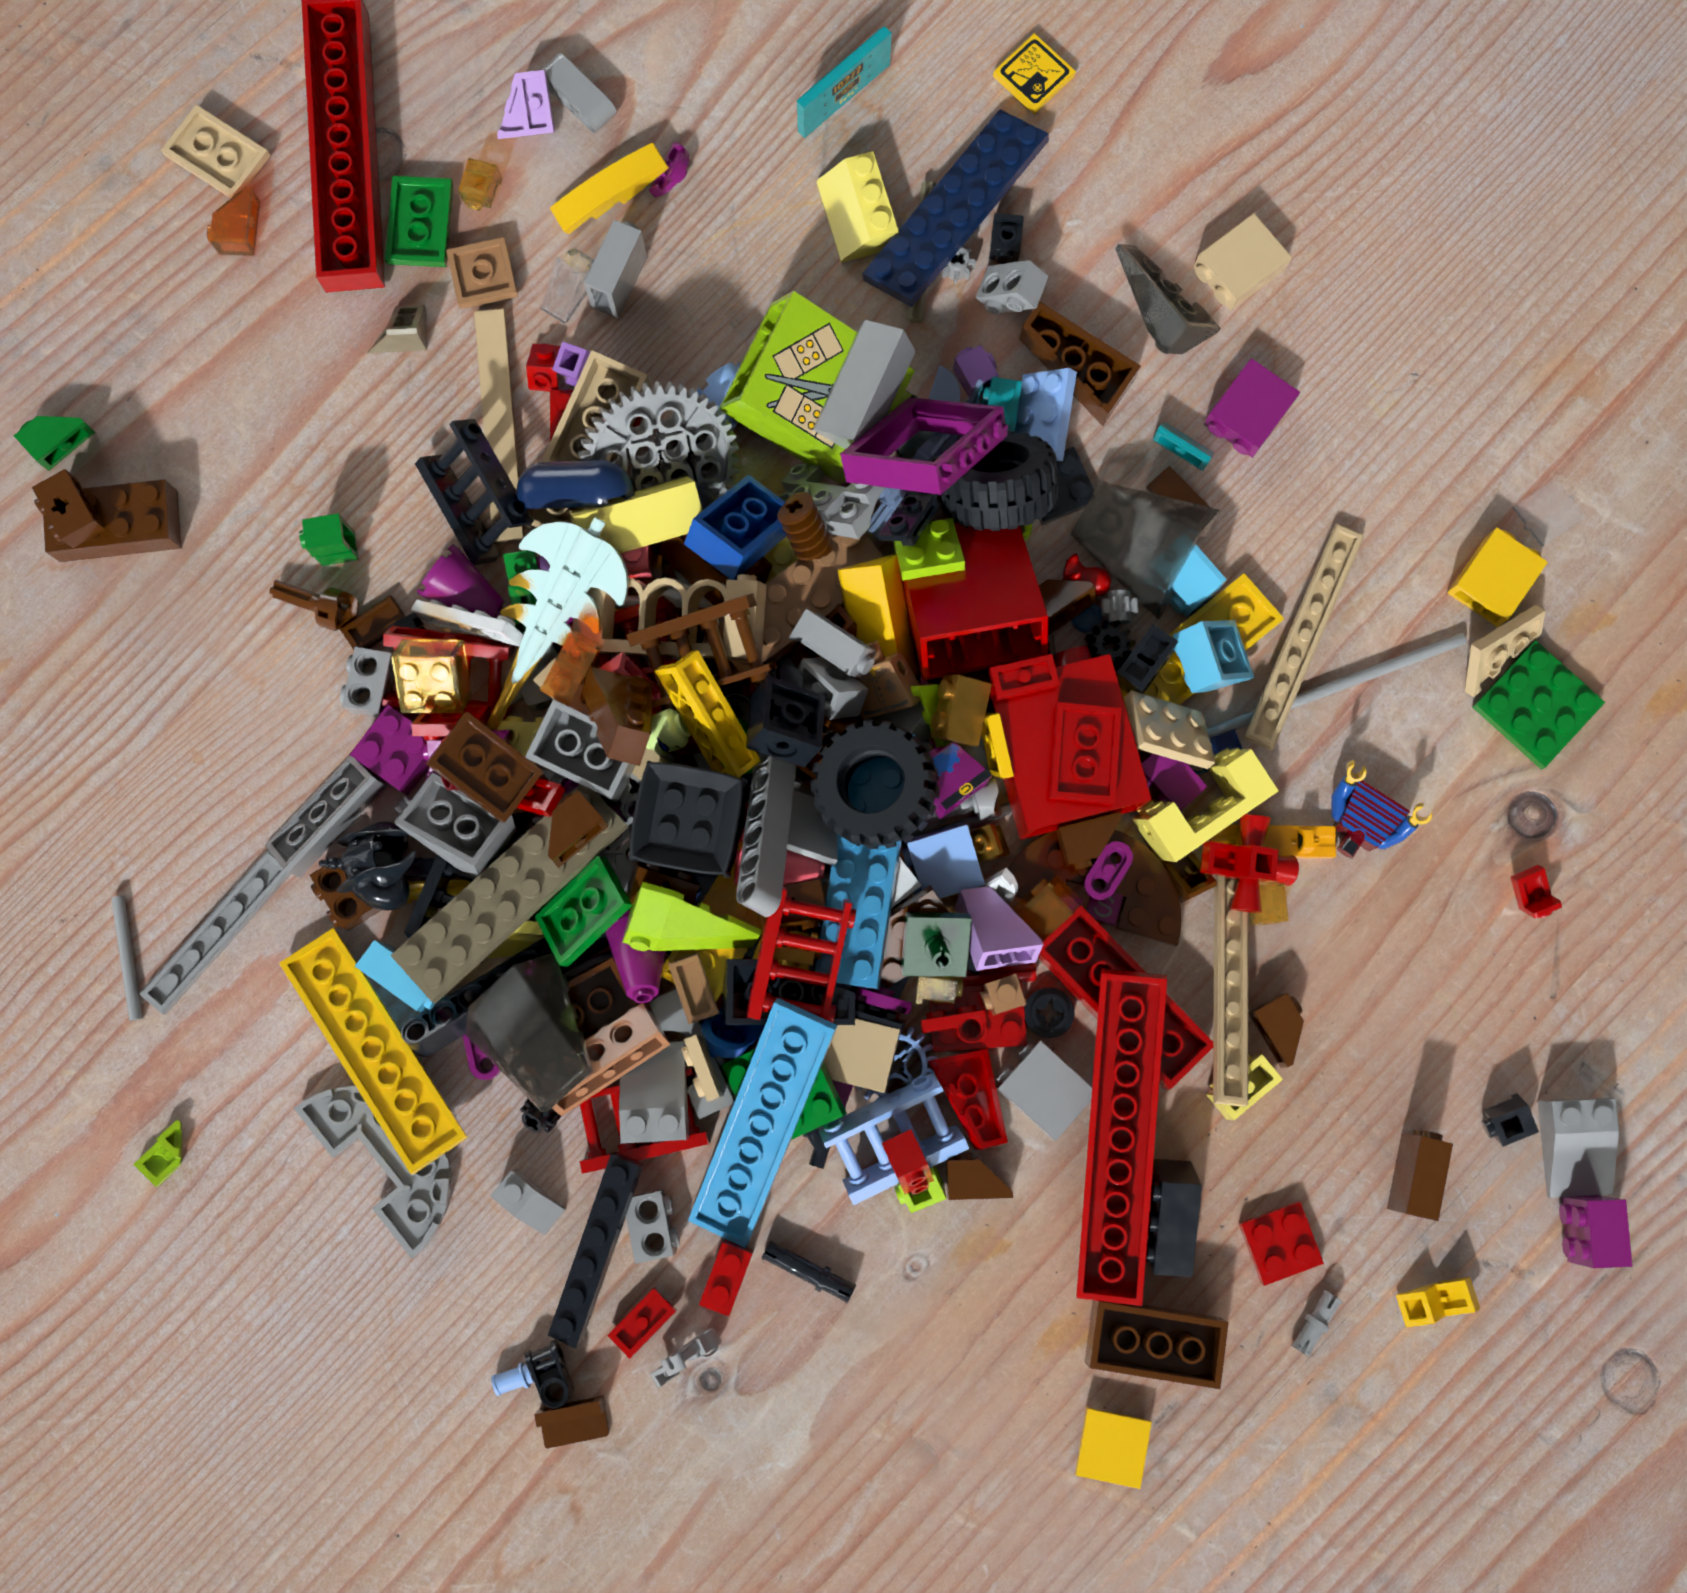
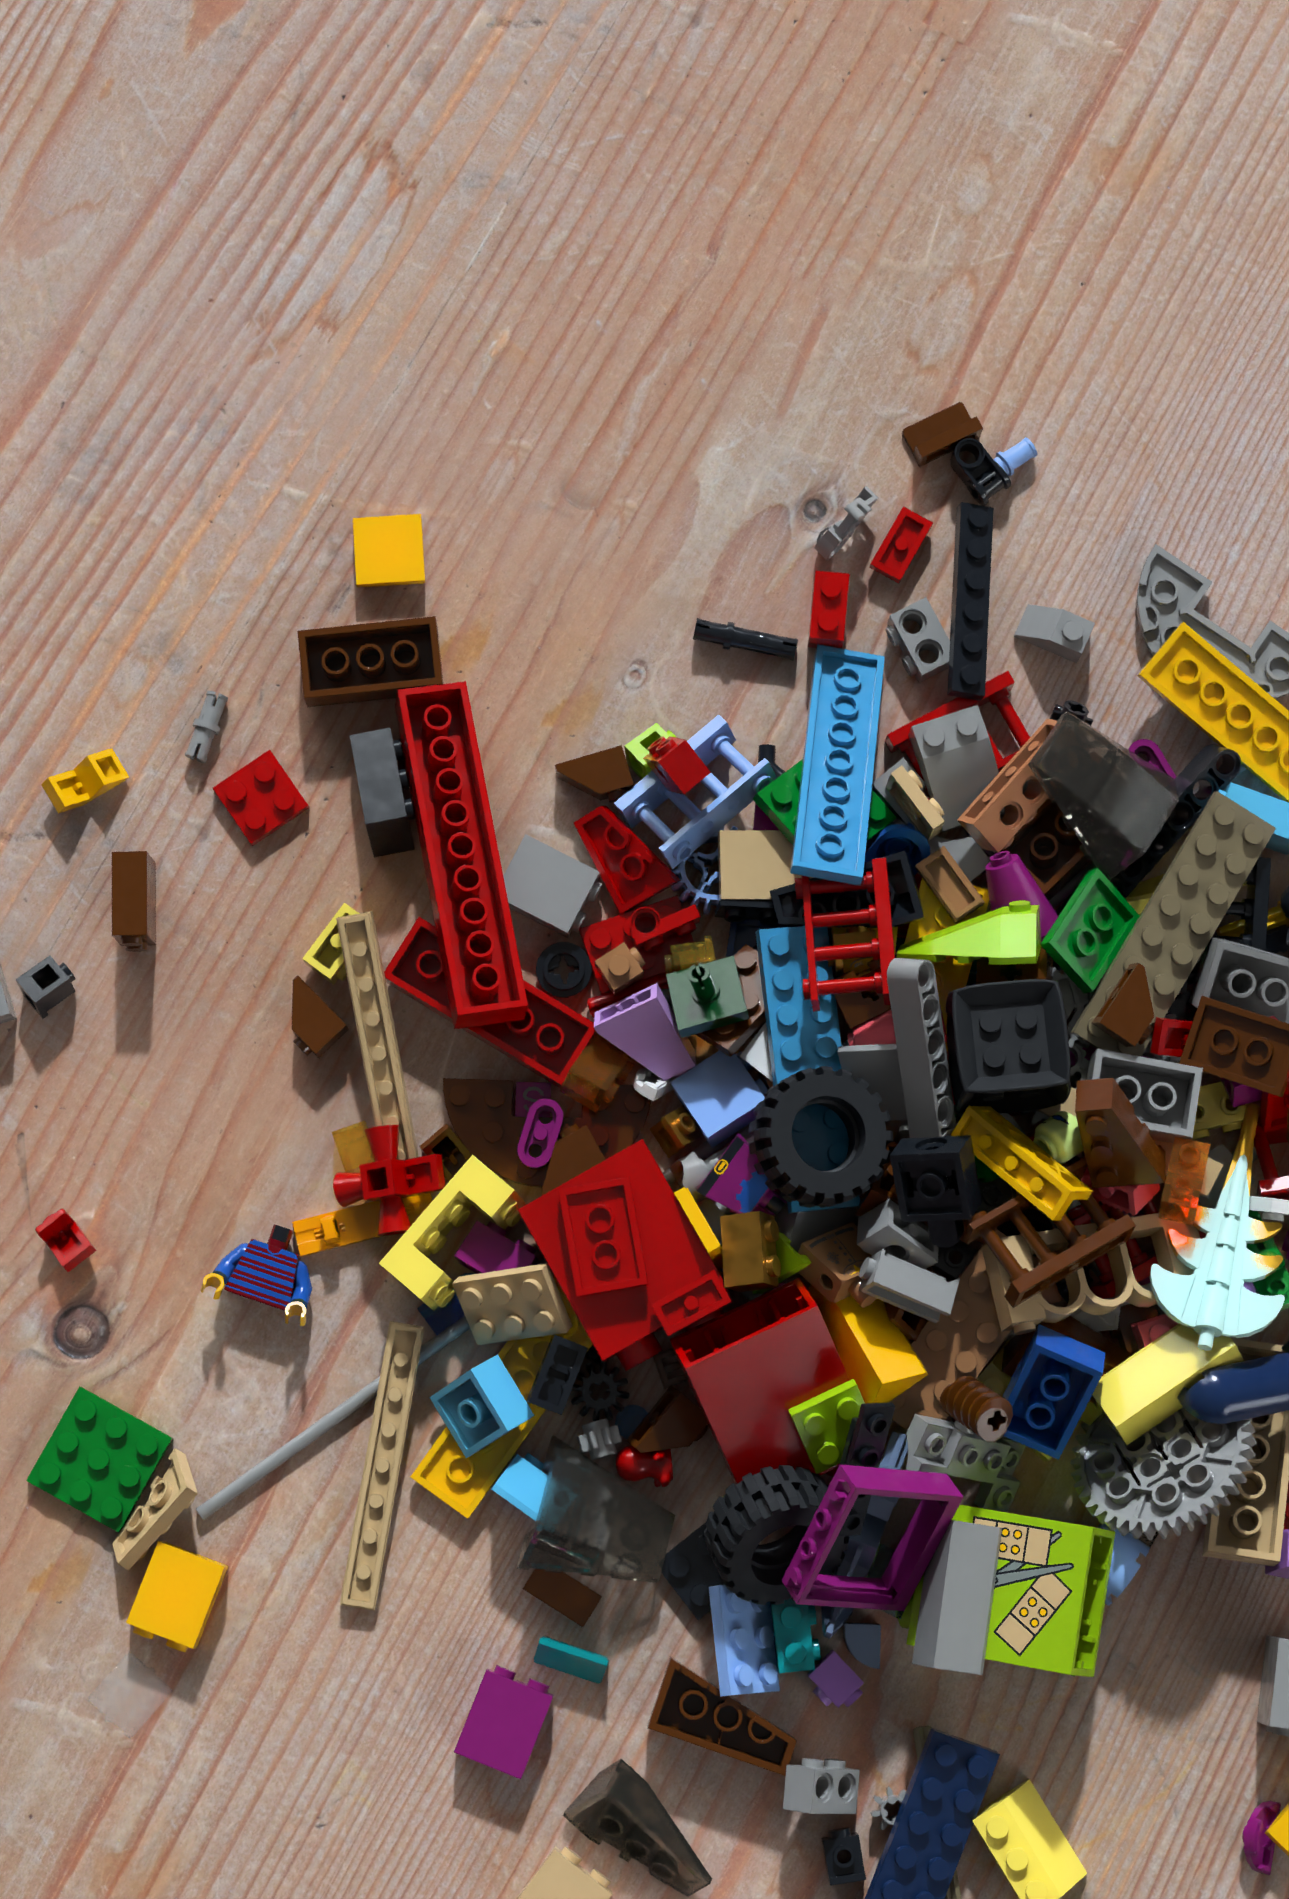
camera: 165 degrees right, 0 degrees up
magenta plate [851,986,913,1015] -> none

